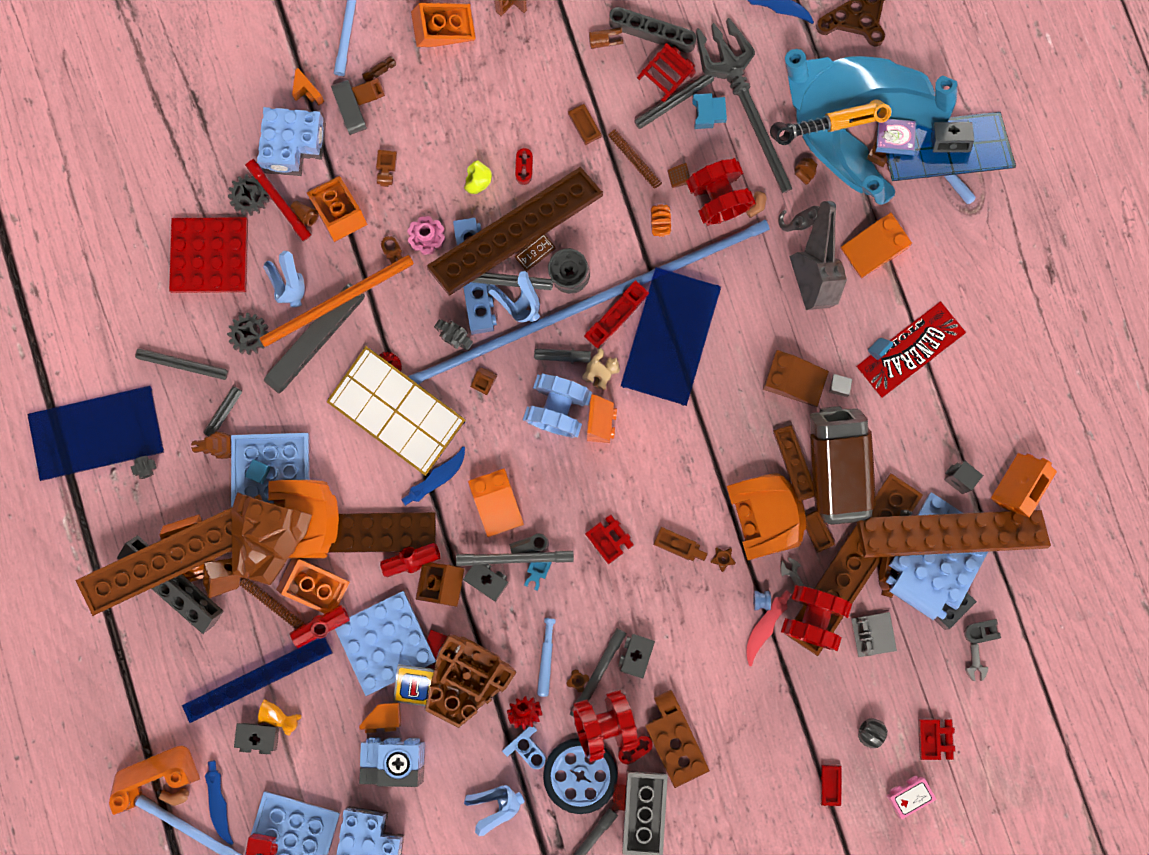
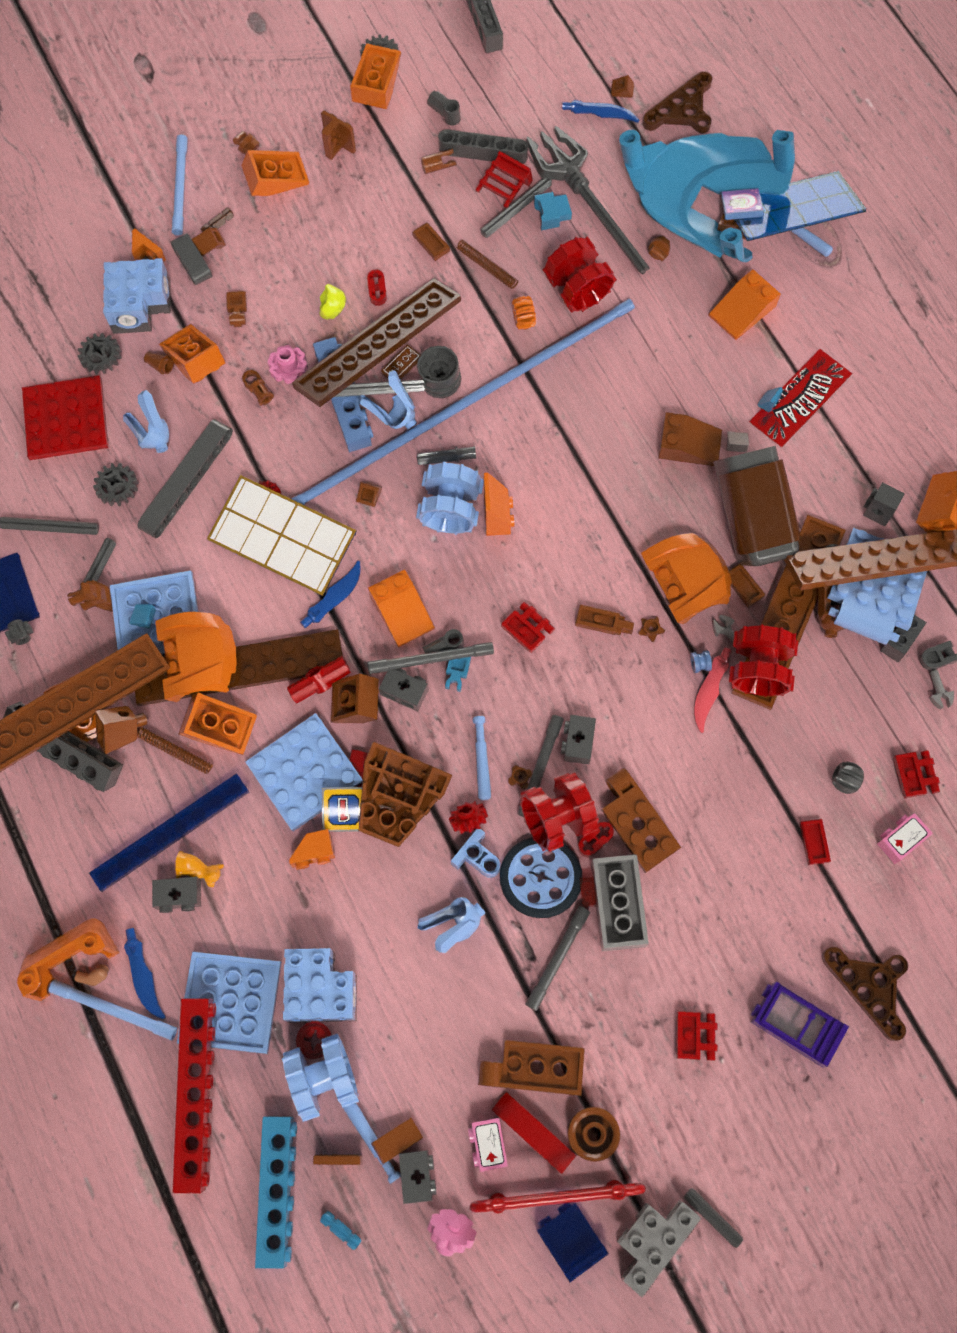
camera: 10 degrees left, 10 degrees down
dark orange wedge [231,492,312,585] -> none
red piece [245,159,312,242] -> none
orange axle [260,255,414,347] -> none
red piece [290,605,350,648] -> none
piece [359,737,425,787] -> none
dark grey gear [434,319,473,350] -> none
tan animal [582,349,620,390] -> none
red slope [584,280,649,349] -> none
clear blue piece [621,267,721,406] -> none
dark orange slope [667,163,690,188] -> none
nougat arm [746,191,767,218] -> none
piece [770,99,892,145] -> none
dark orange tile [773,425,814,502] -> none
flat silver slope [778,201,847,310] -> none
light grey hinge [851,612,897,657] -> none
dark grey brick [931,122,974,152] -> none

